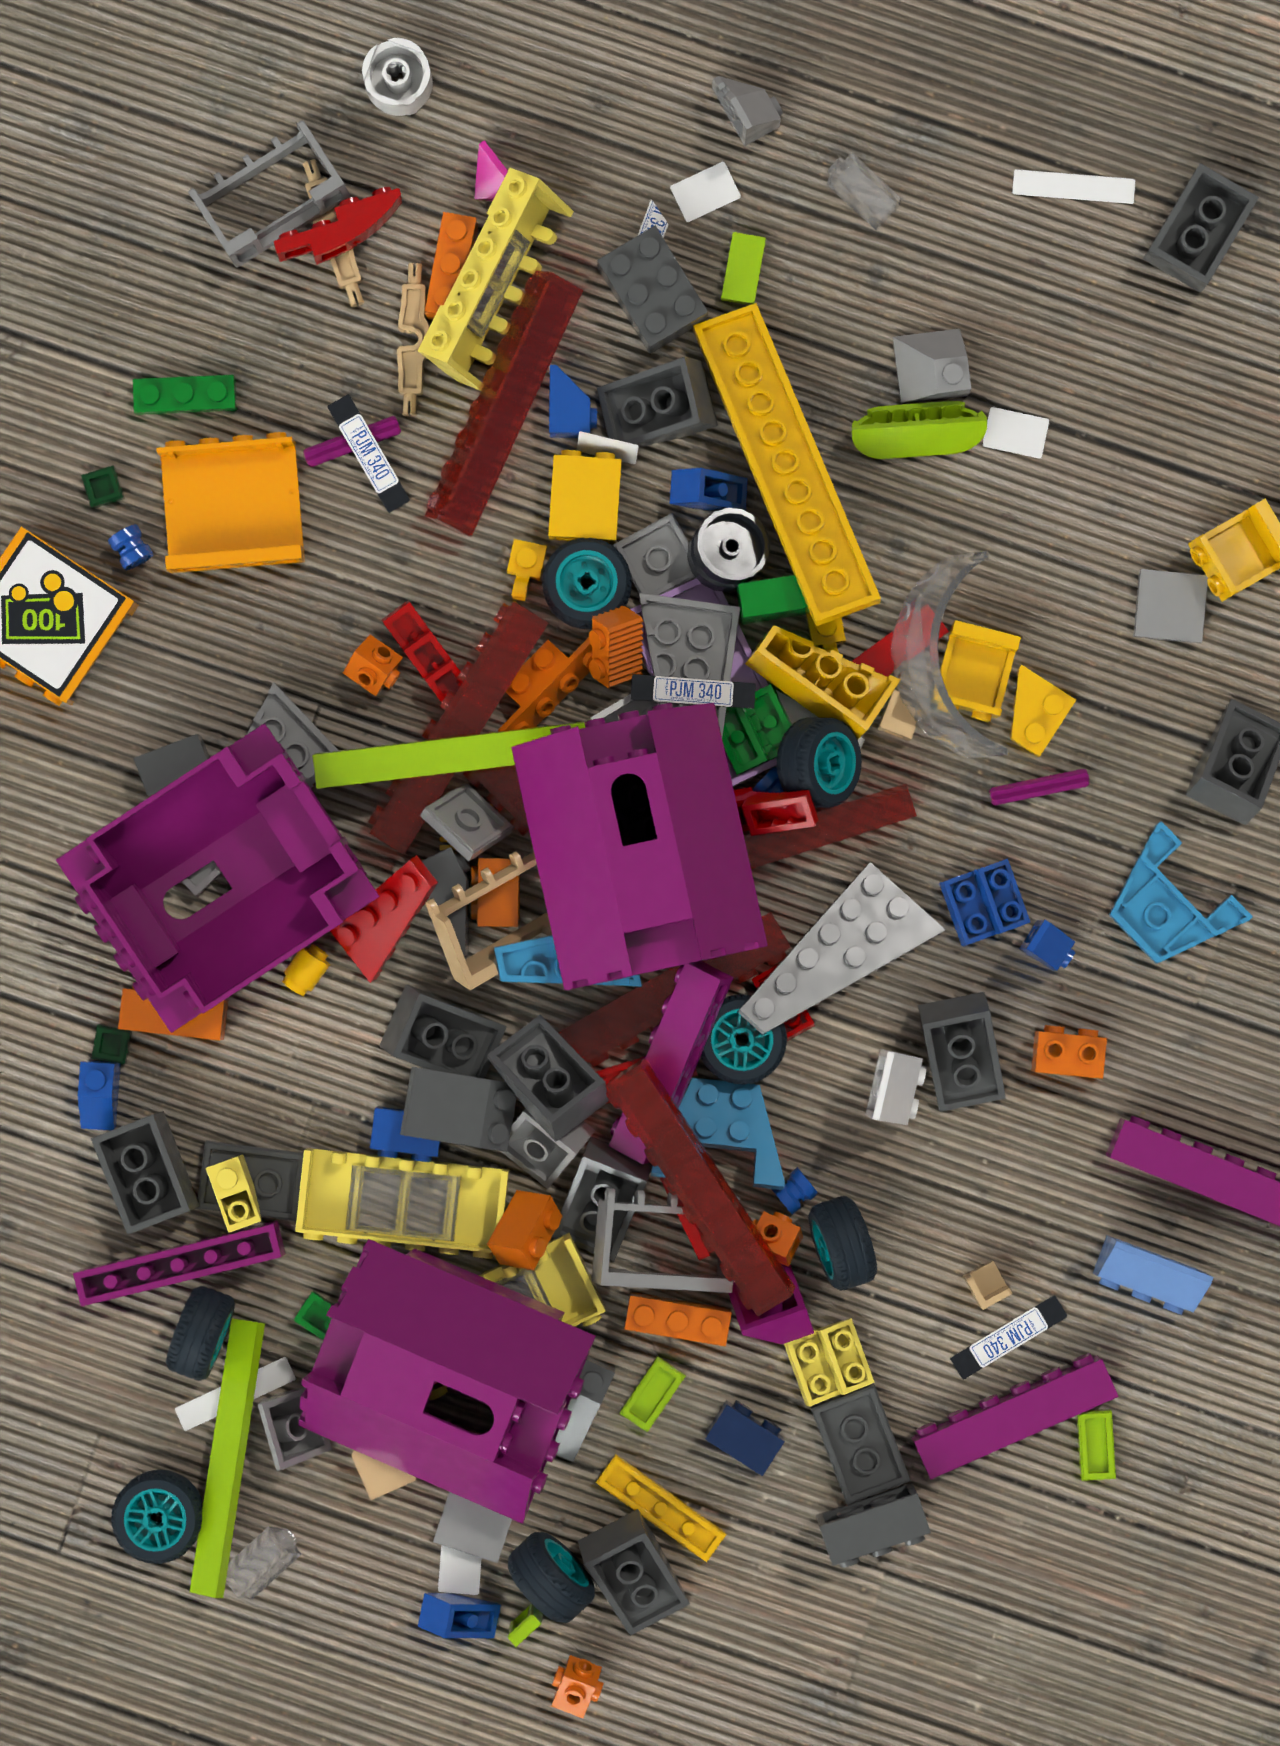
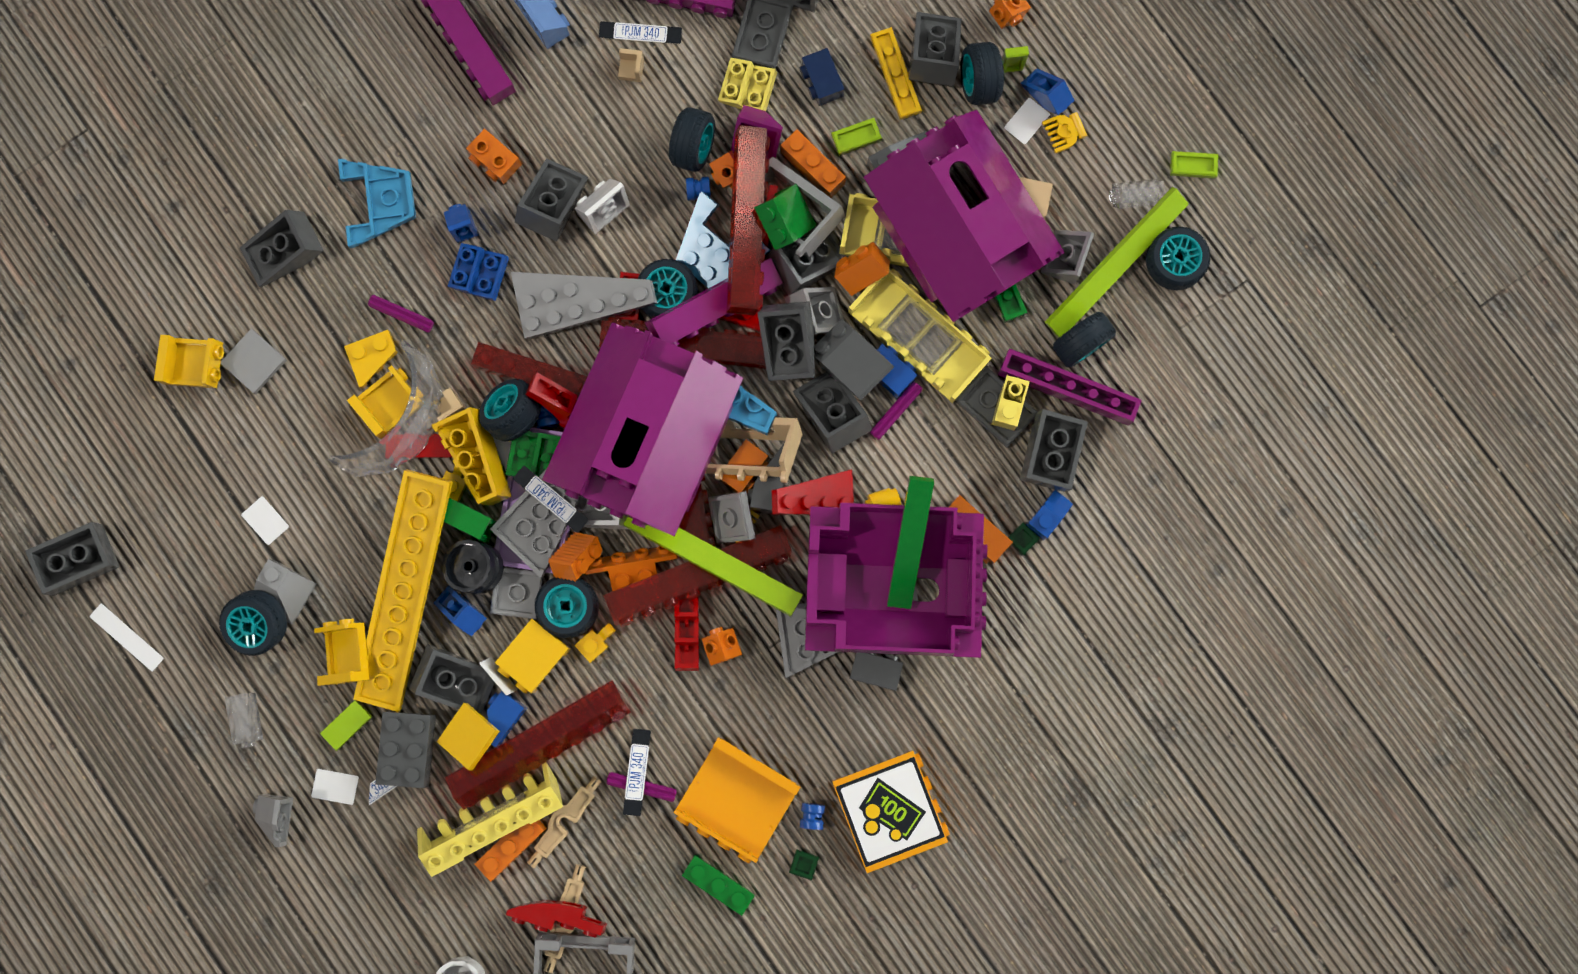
camera: 145 degrees left, 5 degrees down
white sticker [175,1357,296,1431] -> none
light grey tile [433,1492,512,1563] -> none
dark pink slope [474,140,508,202] -> none
lime brick [852,401,987,459] -> none
none -> black wheel [219,590,287,656]
none -> yellow panel [314,619,369,686]
none -> yellow tile [437,703,500,771]
none -> green panel [754,183,817,250]
none -> magenta axle [870,382,922,440]
none -> green tile [887,476,934,609]
none -> yellow piece [1042,112,1088,154]
none -> lime tile [1170,151,1218,179]

